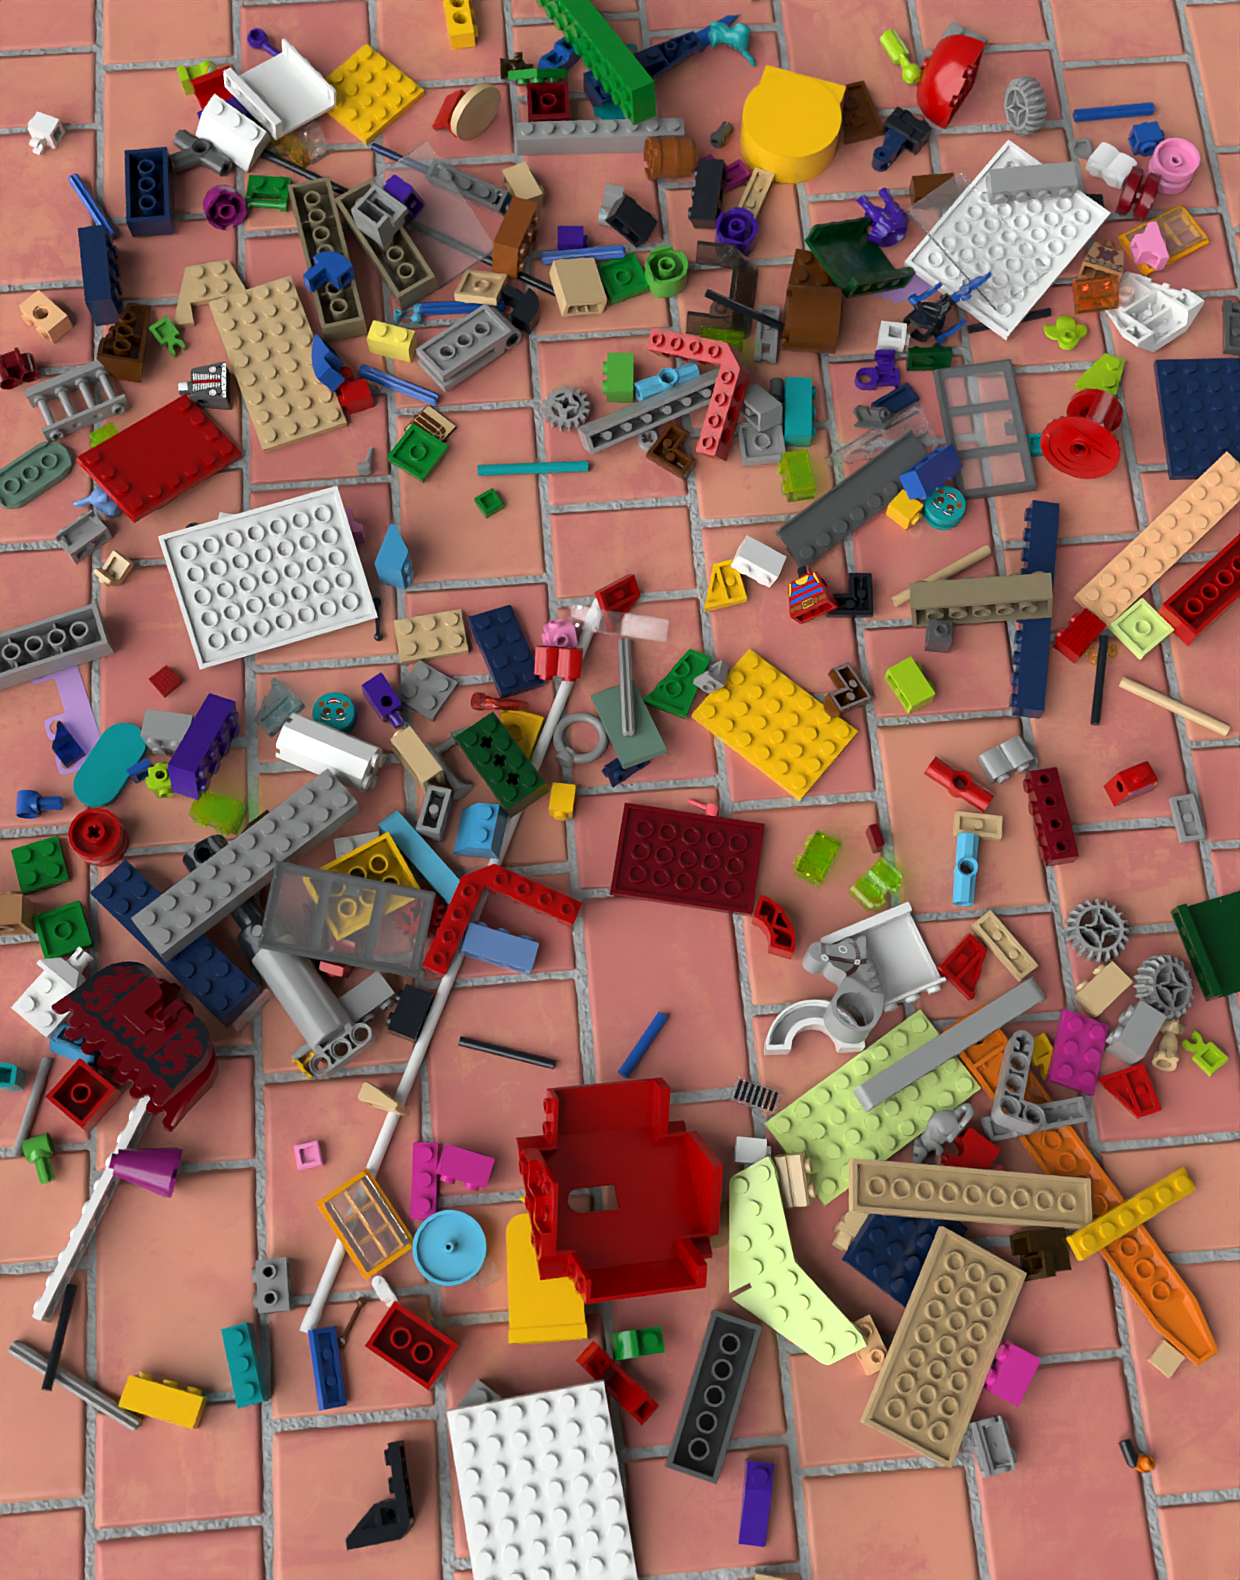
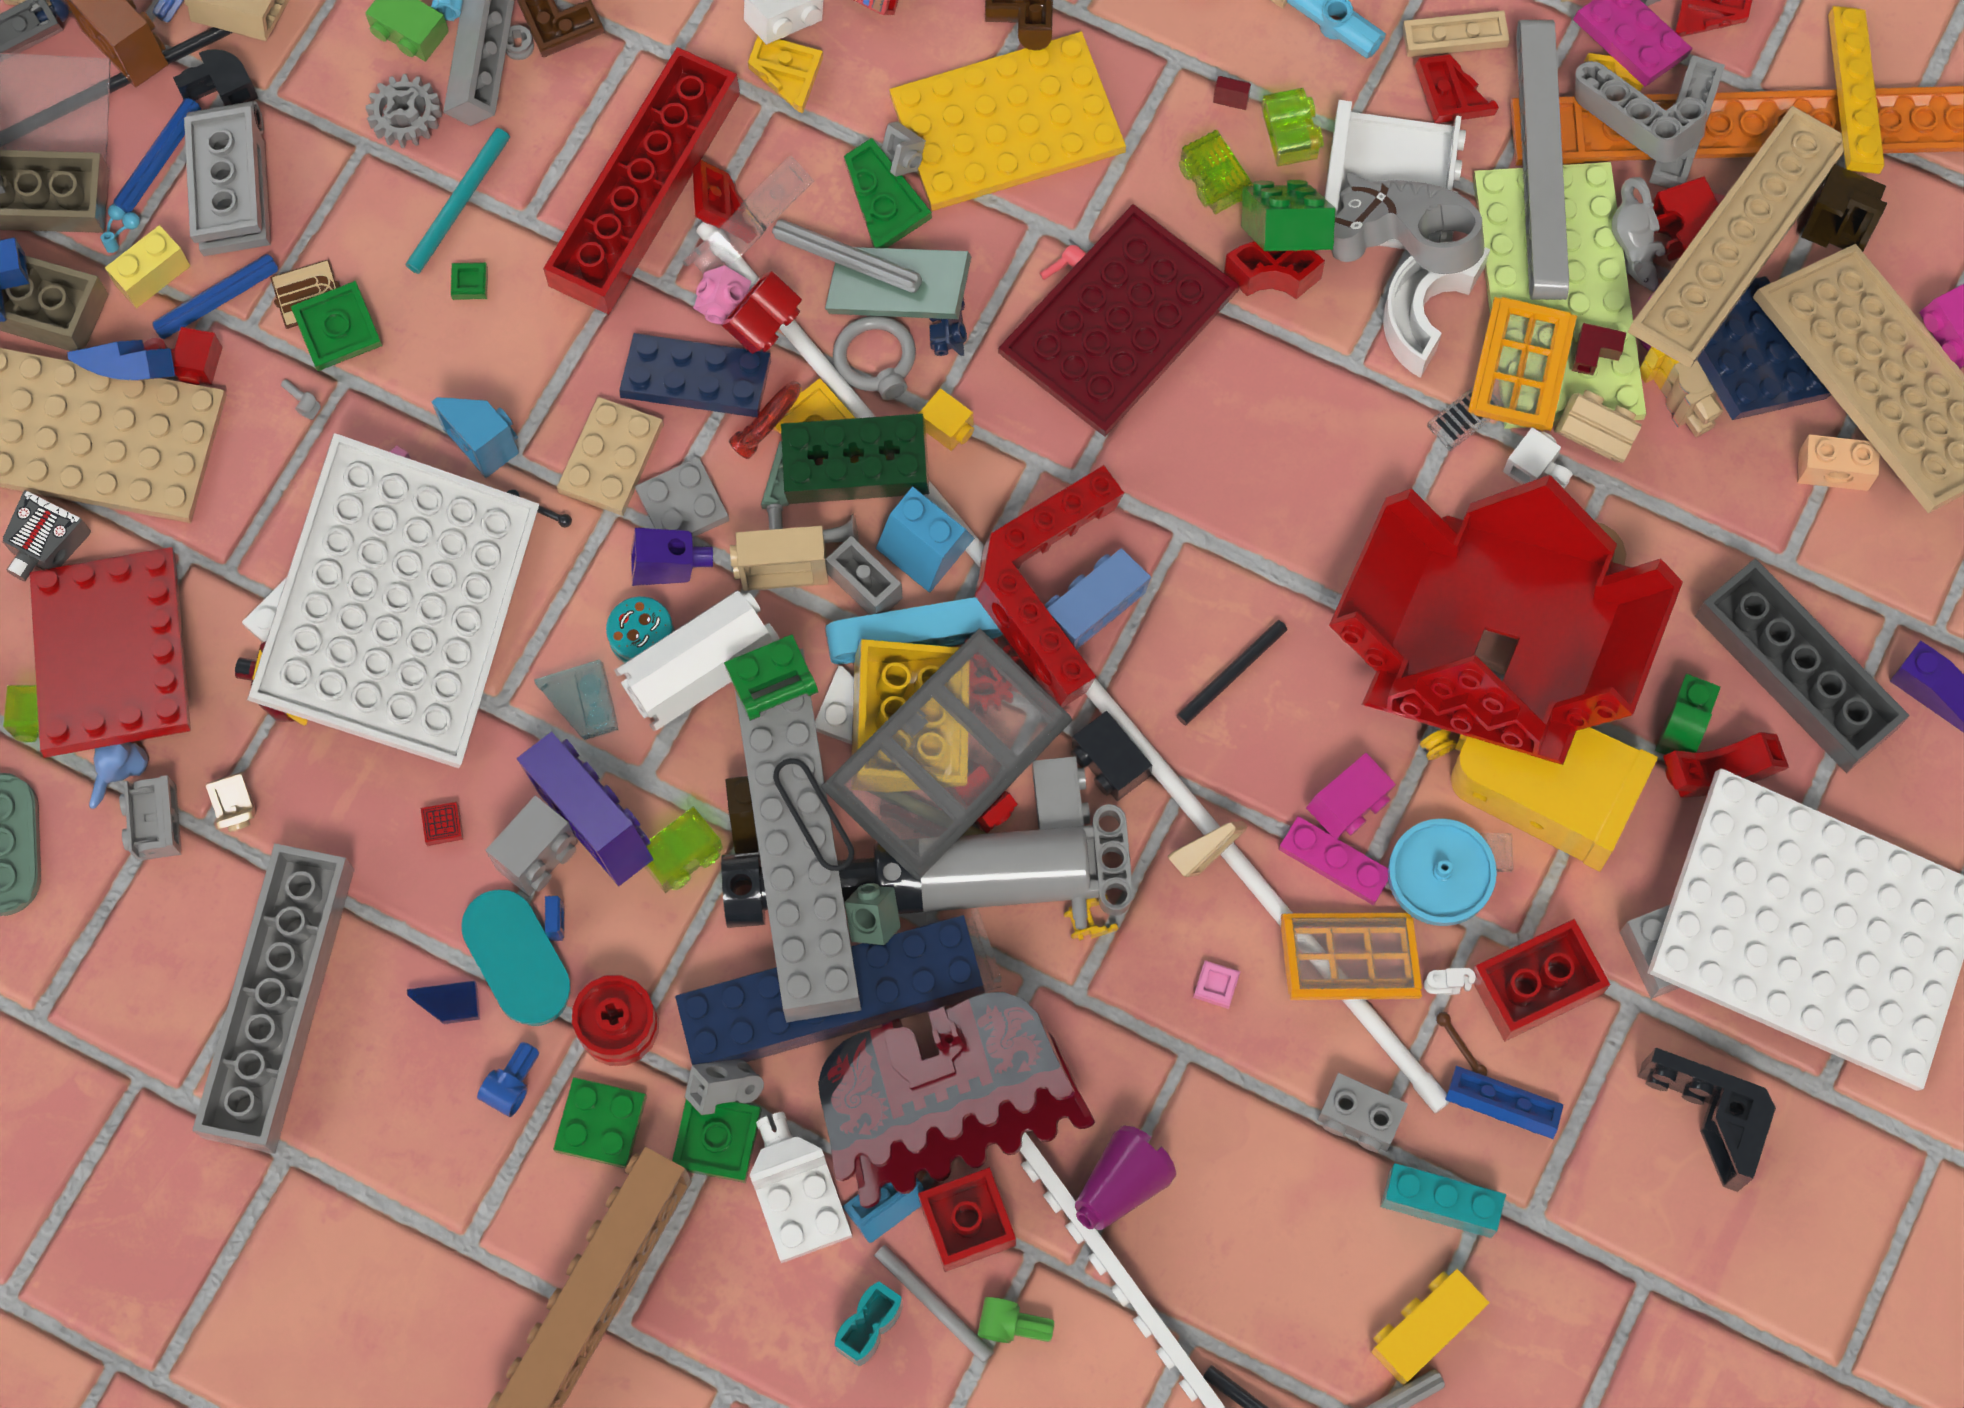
camera: 55 degrees left, 0 degrees up
lavender piece [31,665,100,775] -> none
lime brick [146,762,178,798] -> none
tan plate [454,269,508,306] -> none
blue piece [618,1012,669,1079] -> none
yellowish green wing [729,1156,869,1365] -> none
none -> red brick [543,47,740,315]
none -> light grey leg [685,1059,764,1115]
none -> green plate [724,634,818,721]
none -> black piece [773,758,854,871]
none -> sand green brick [844,883,901,945]
none -> green brick [1241,180,1335,251]
none -> light orange piece [1468,297,1577,431]
none -> dark red piece [1572,323,1627,376]

